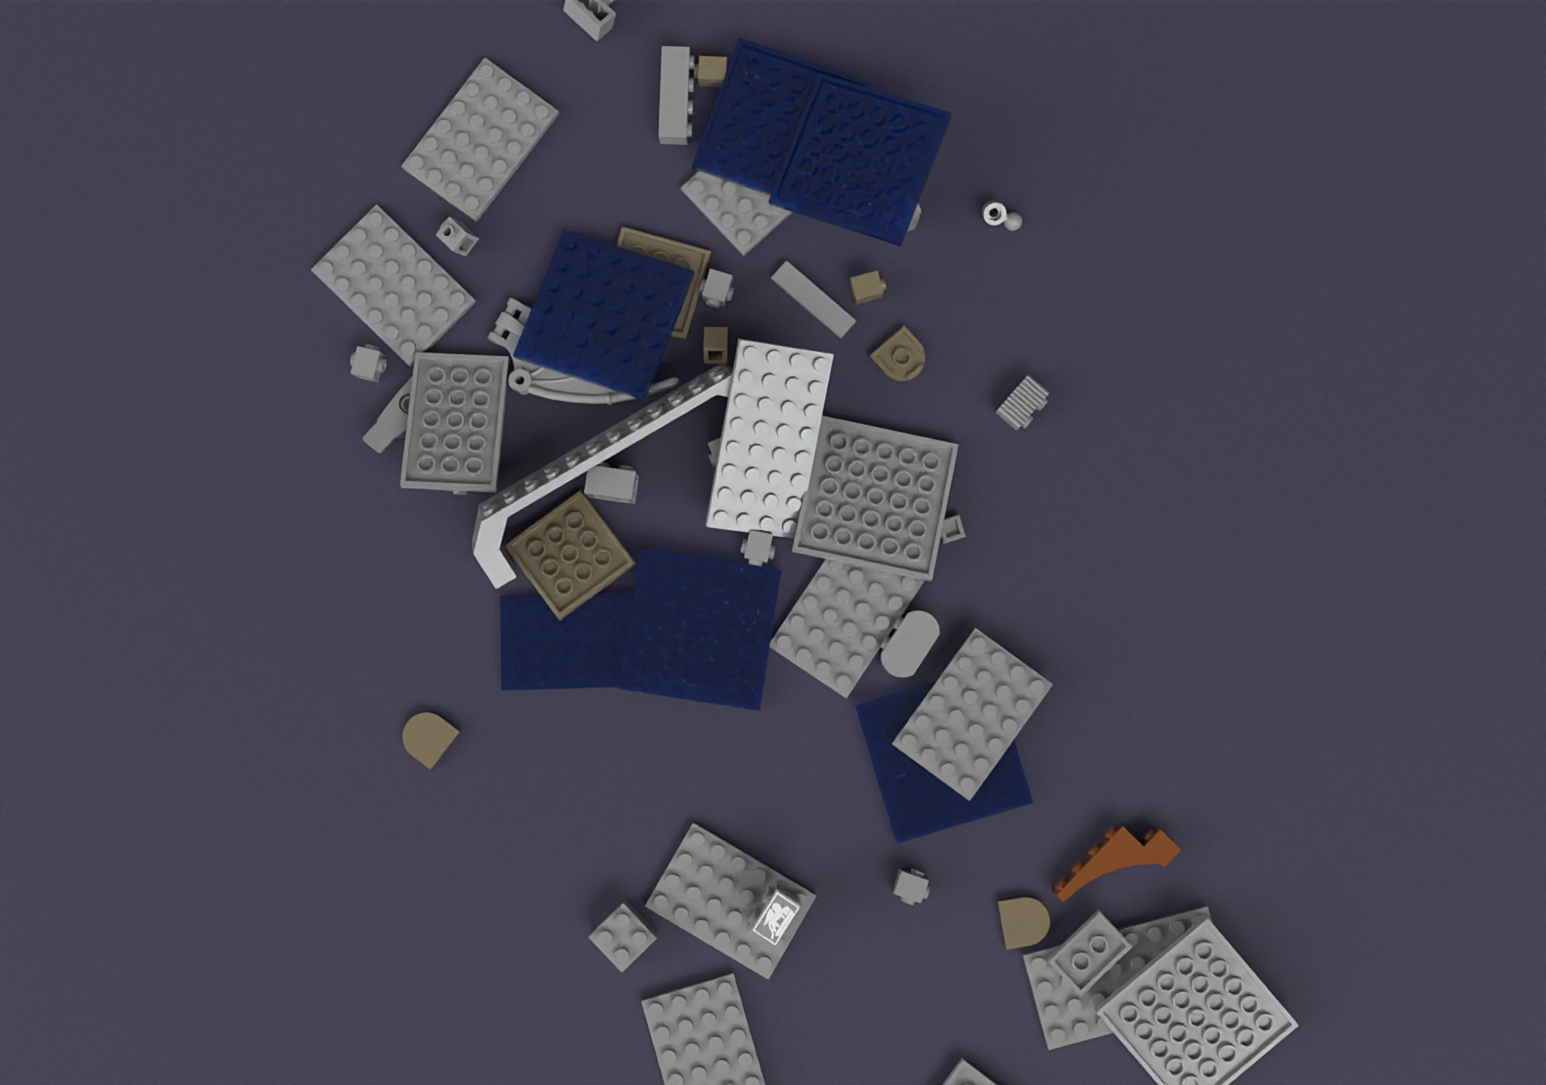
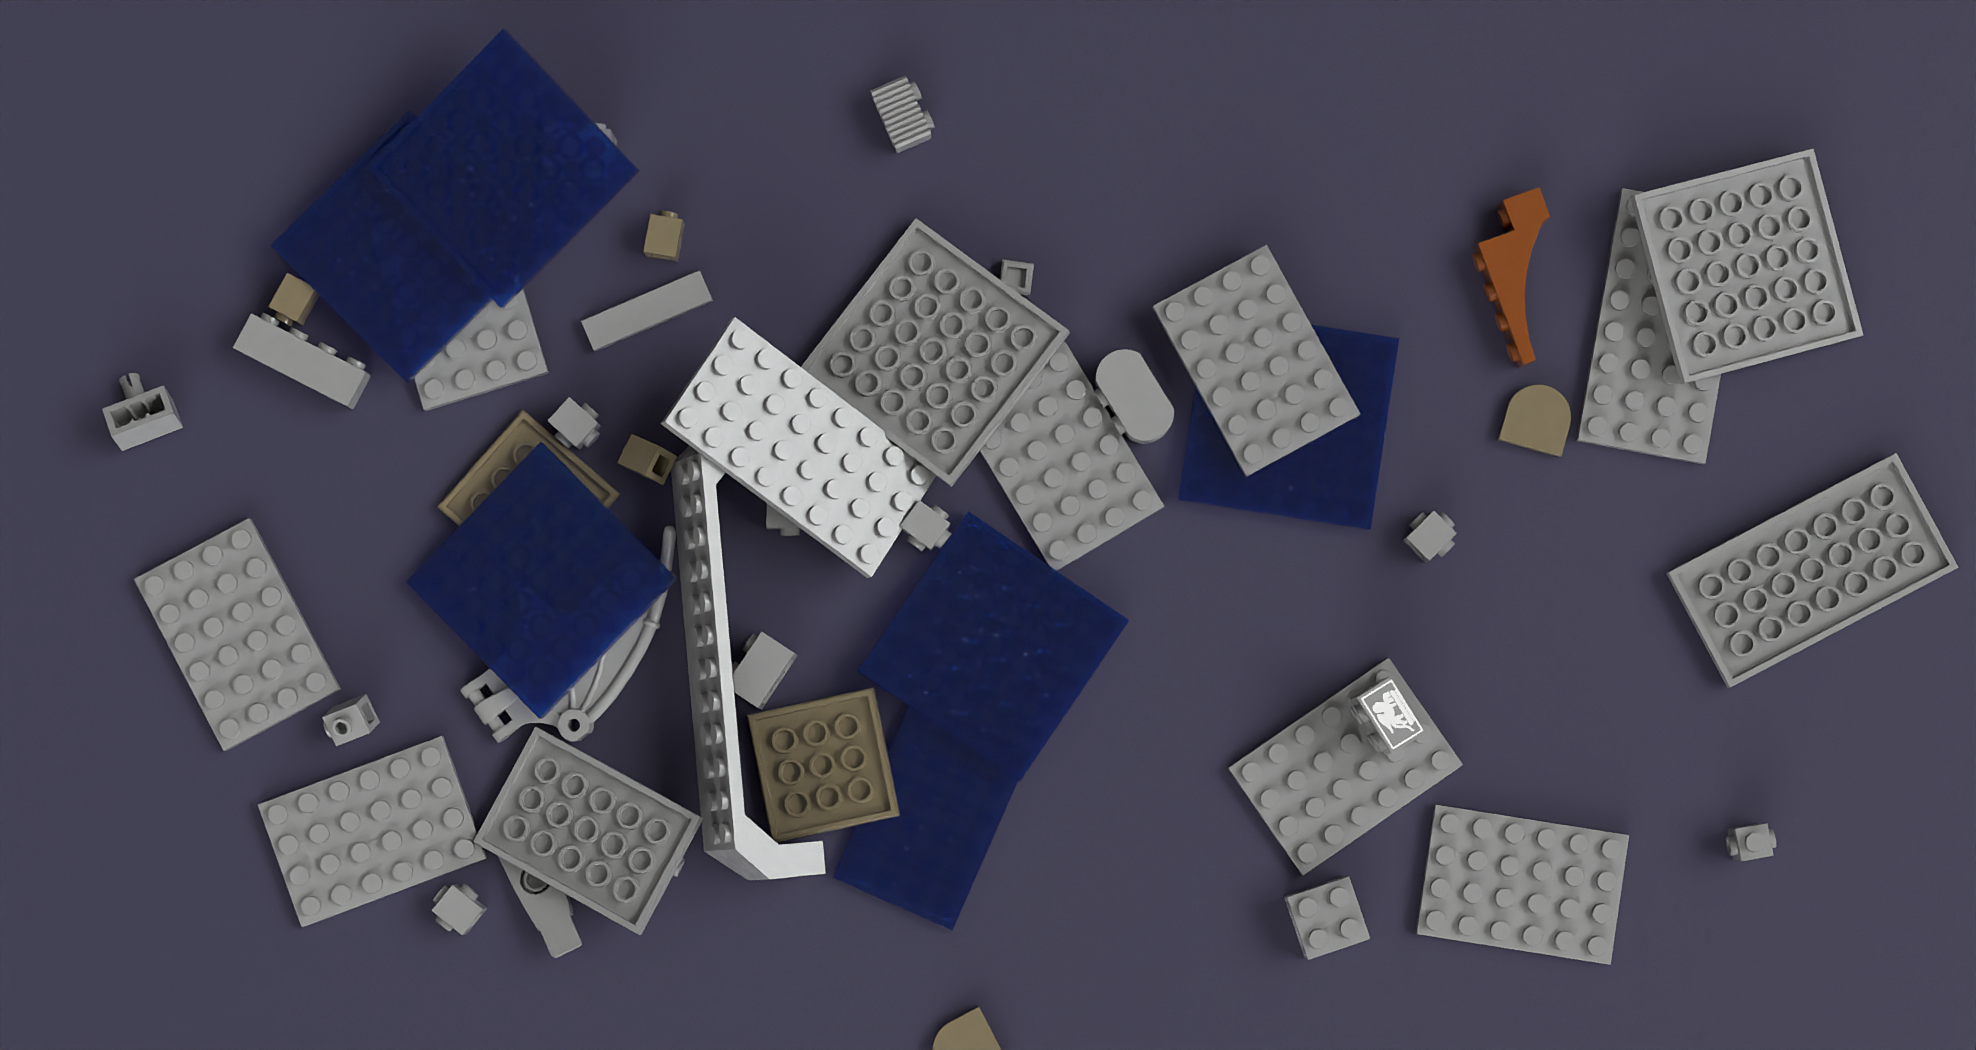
camera: 65 degrees left, 0 degrees up
dark tan tile [869,325,925,382] -> none
light grey plate [982,200,1022,231] -> none
light grey tile [1046,910,1133,996] -> none

